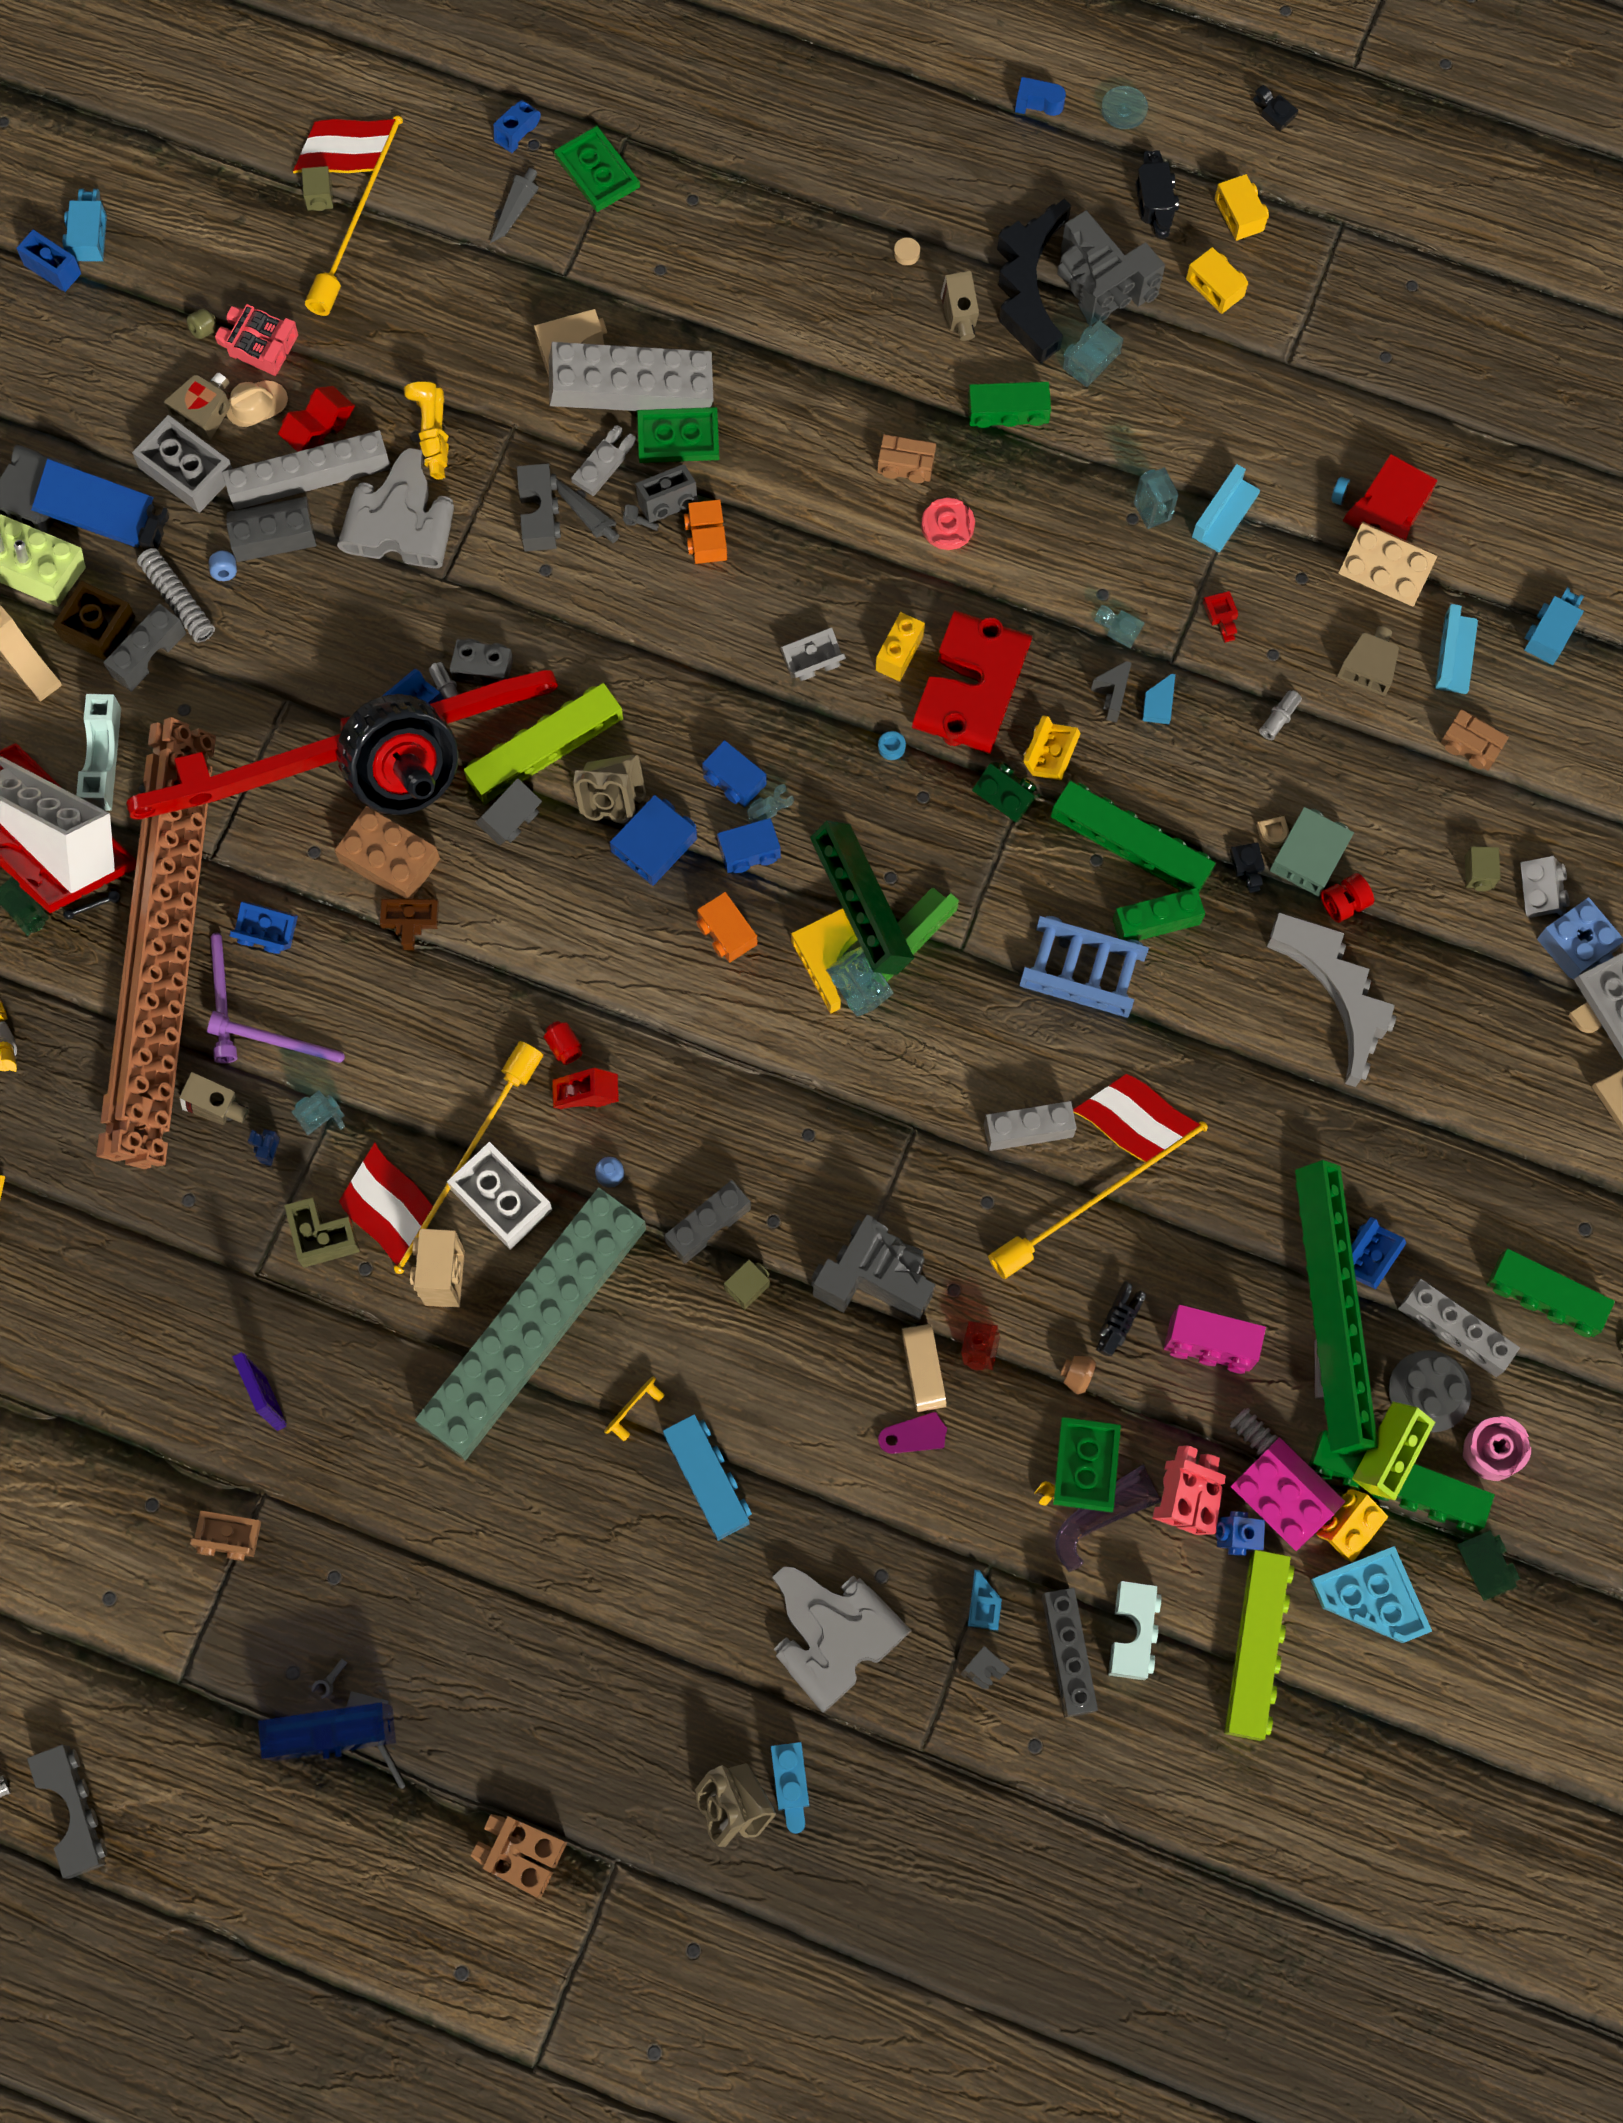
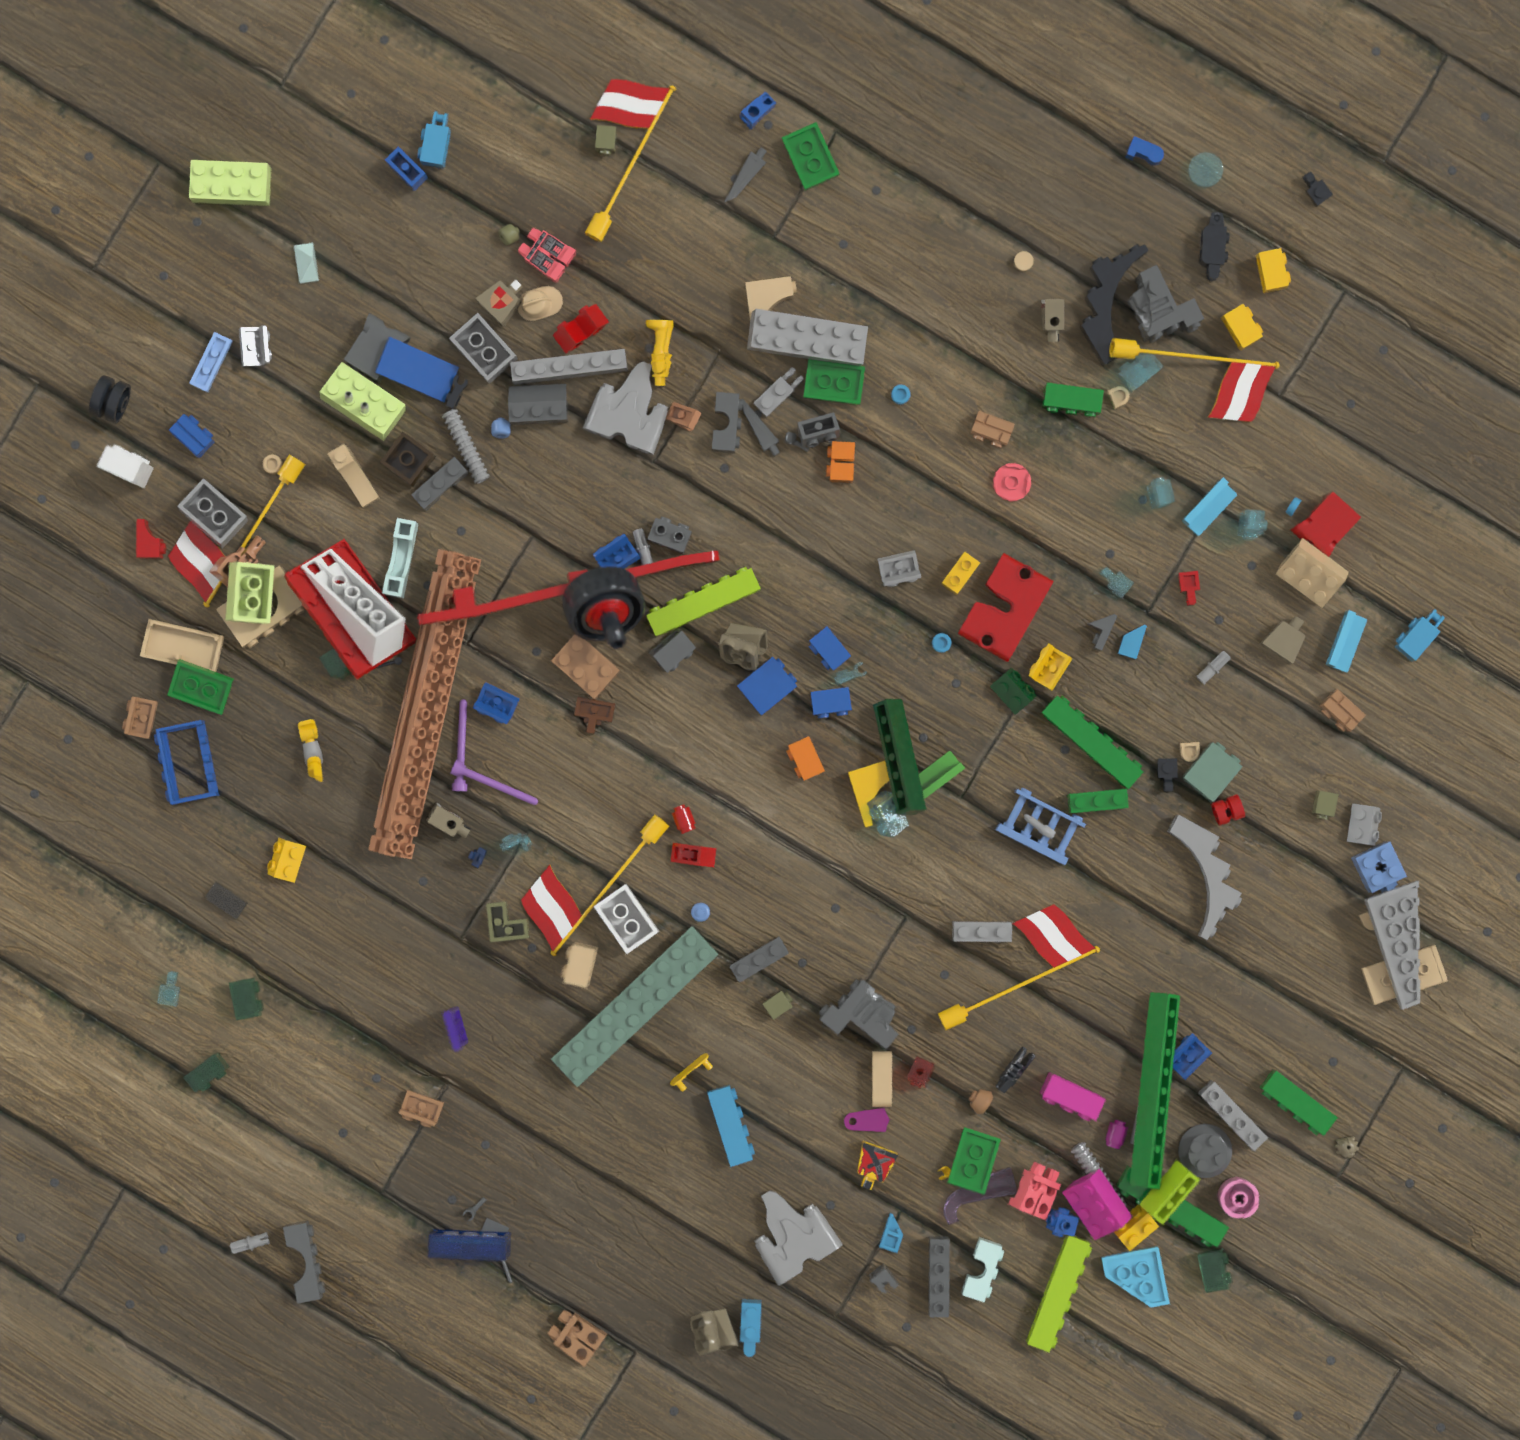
camera: 10 degrees right, 15 degrees up
none -> nougat slope [666,402,701,431]
none -> torso [857,1141,898,1190]
none -> dark azure tile [891,385,910,405]
none -> light grey piece [1024,814,1056,839]
none -> magenta brick [1105,1119,1129,1149]
none -> tan tile [1107,386,1130,409]
none -> flag [1109,338,1280,422]
none -> clear light blue brick [1238,509,1267,540]

